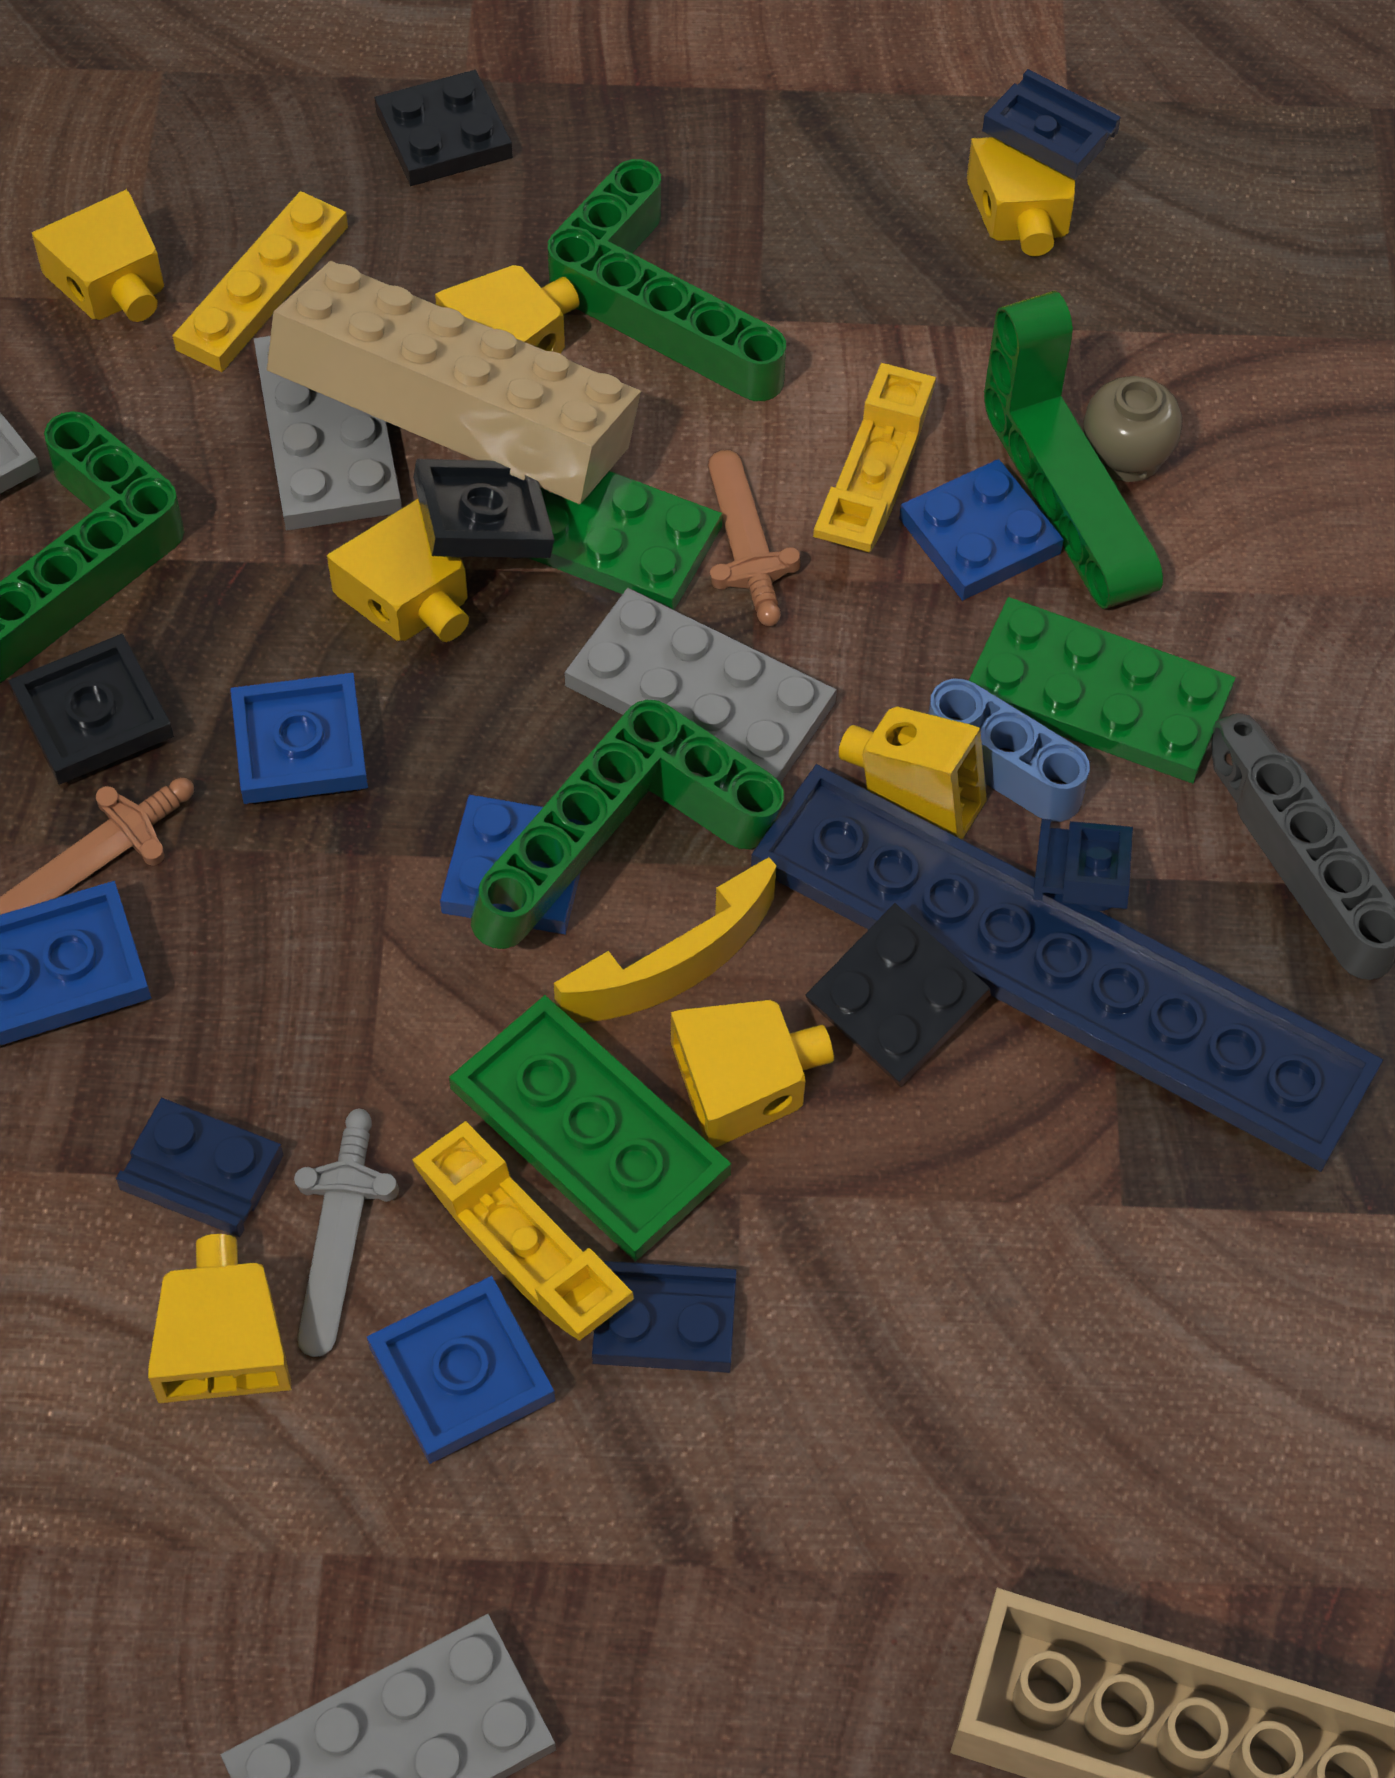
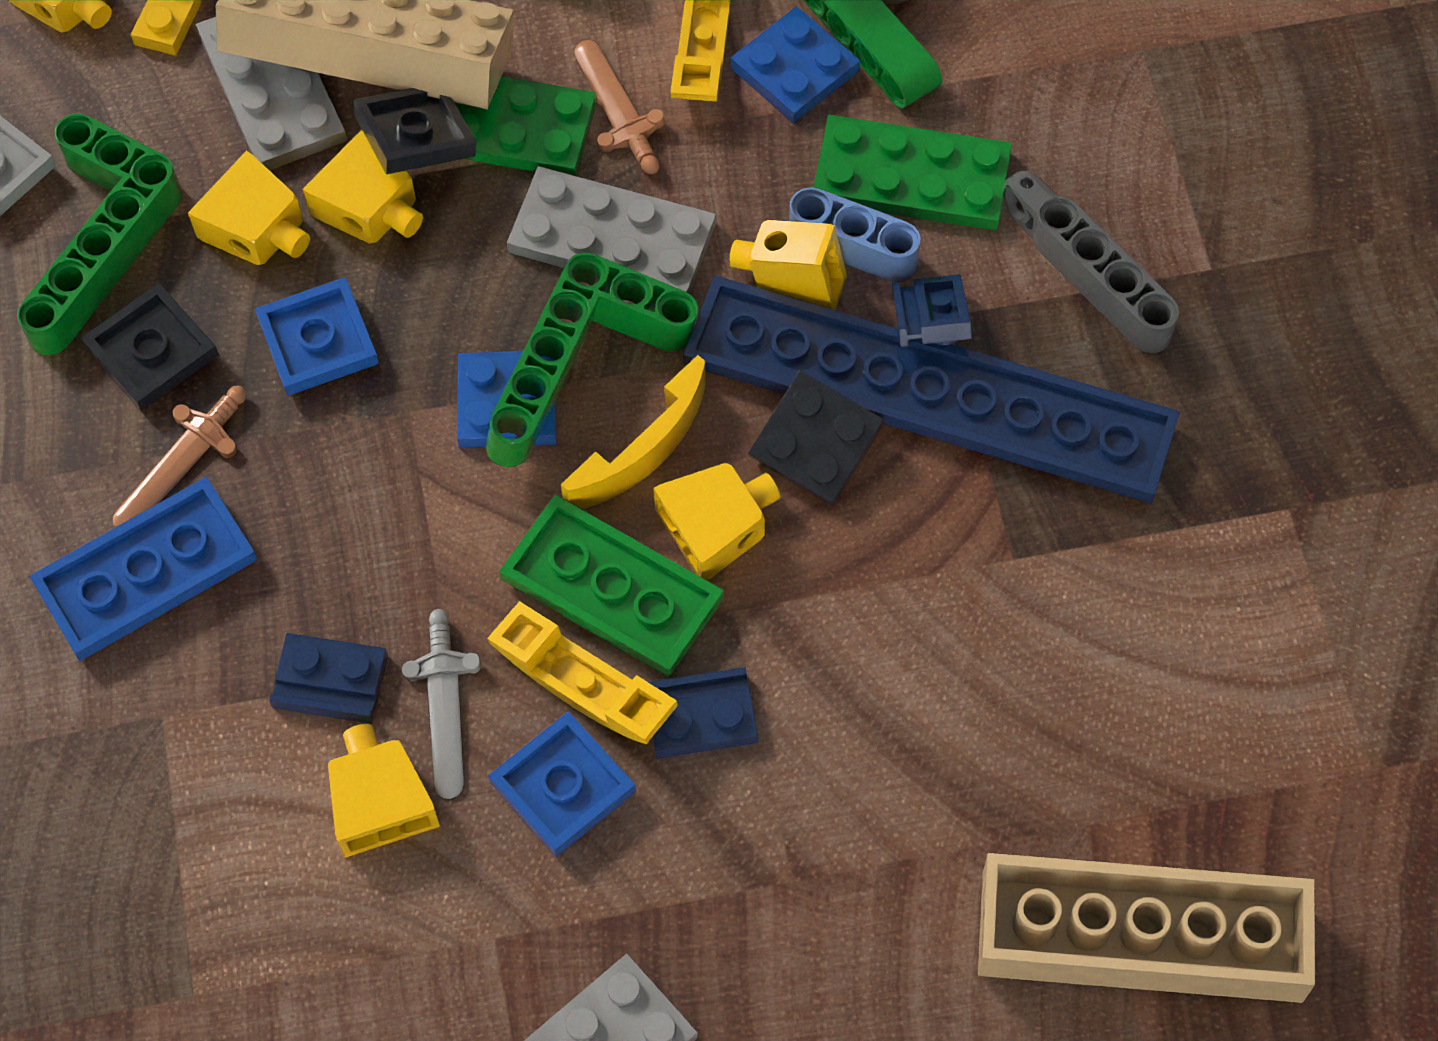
camera: 10 degrees left, 5 degrees up
none -> yellow torso [188,150,310,265]

